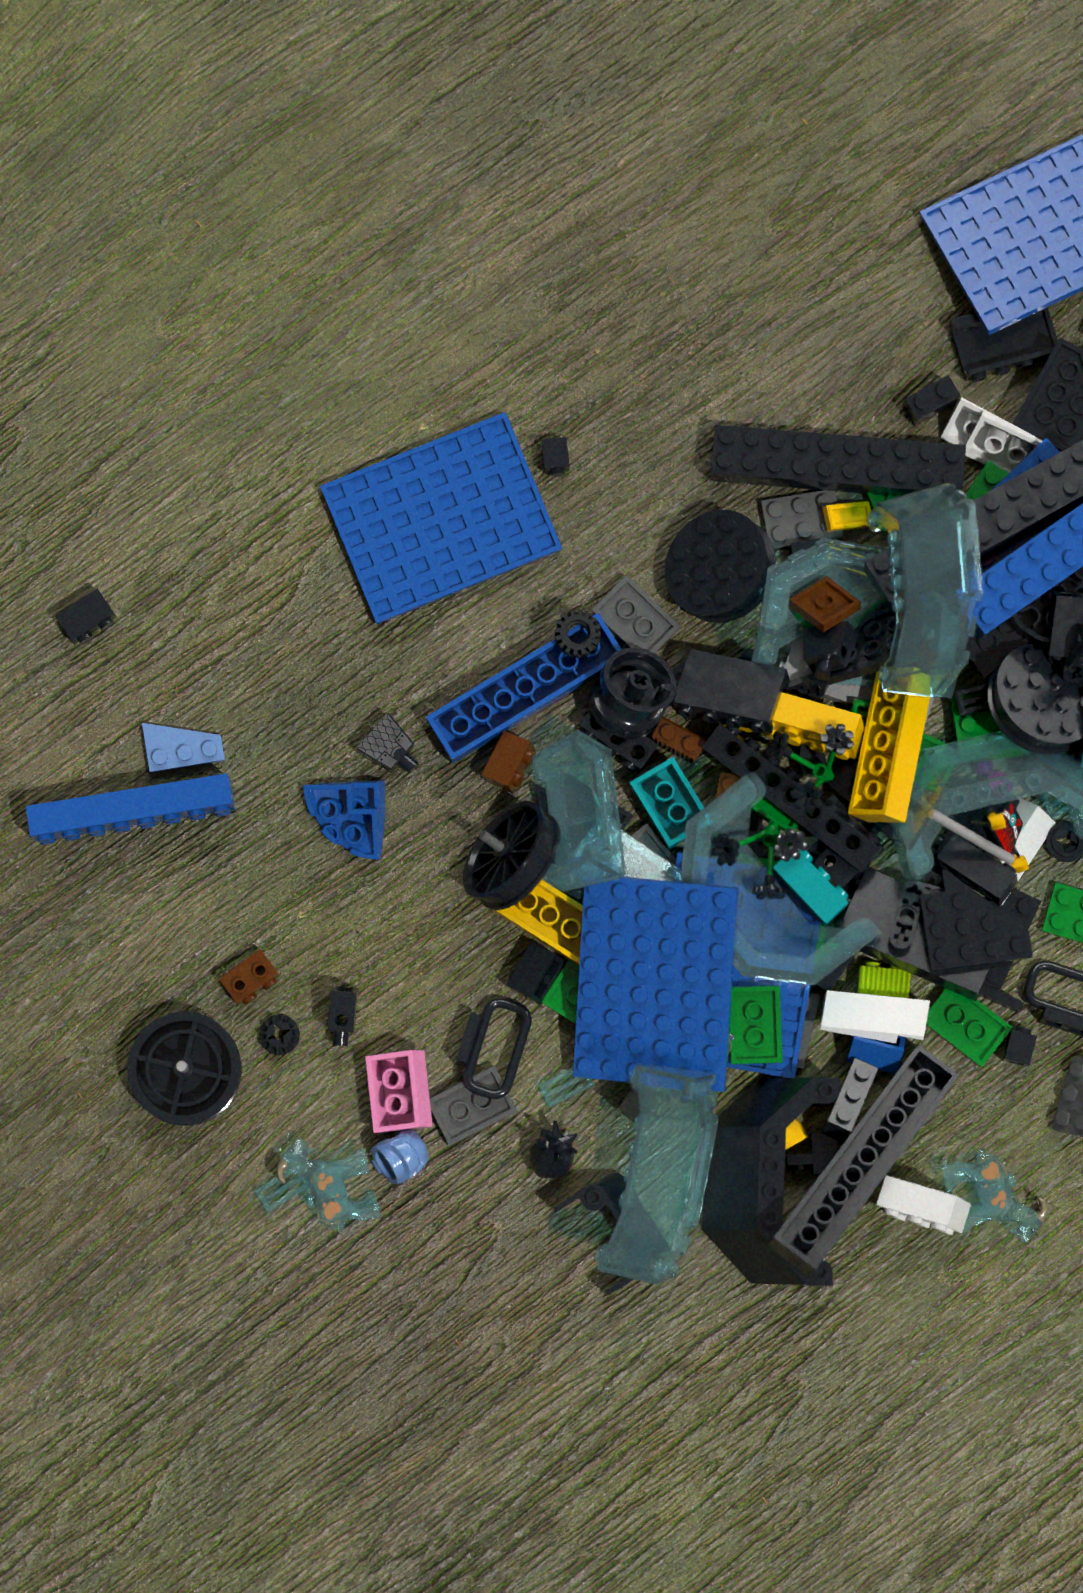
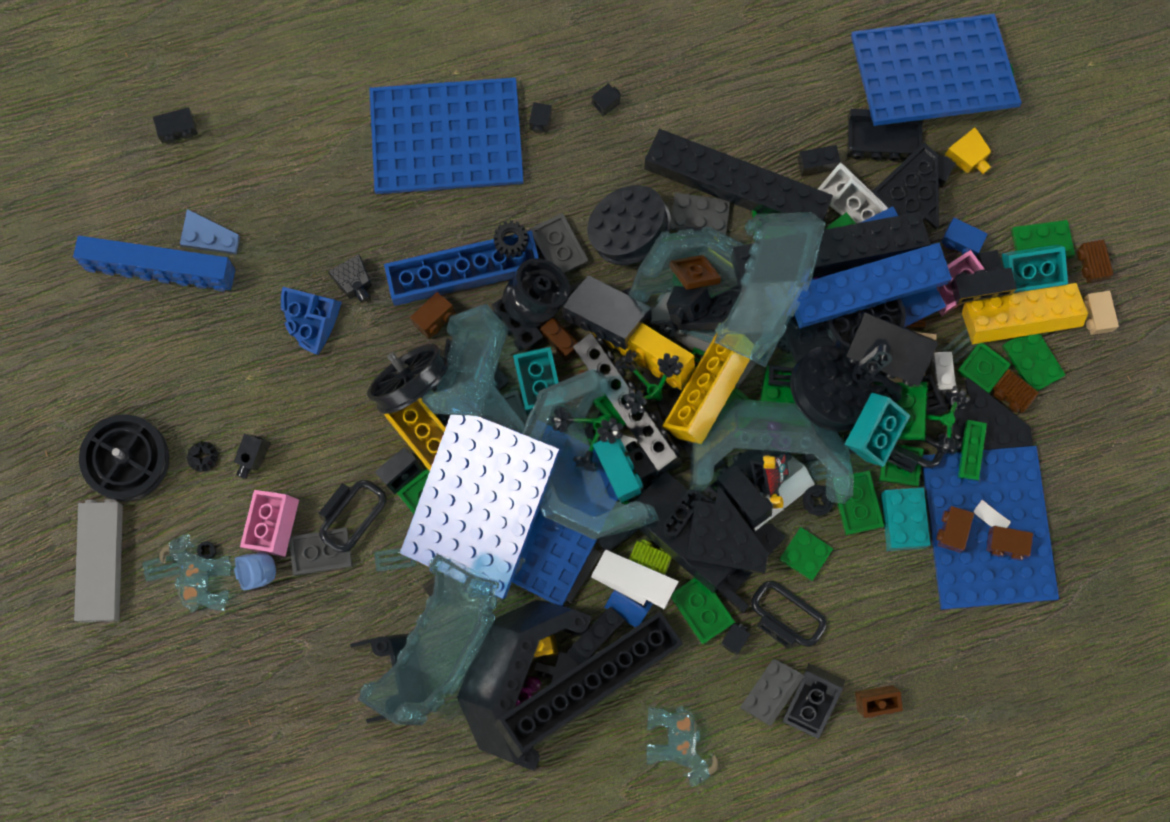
camera: 20 degrees right, 5 degrees down
reddish brown brick [219,949,280,1006] -> none
black hair [530,1121,578,1179] -> none
green plate [730,986,783,1064] -> none
yellow tile [822,501,874,532] -> none
white brick [877,1175,971,1235] -> none
light grey bar [928,809,1015,865] -> none
none -> light grey brick [74,499,123,623]
none -> black bush [197,541,217,560]
none -> magenta plate [515,676,541,707]
none -> black brick [591,83,621,117]

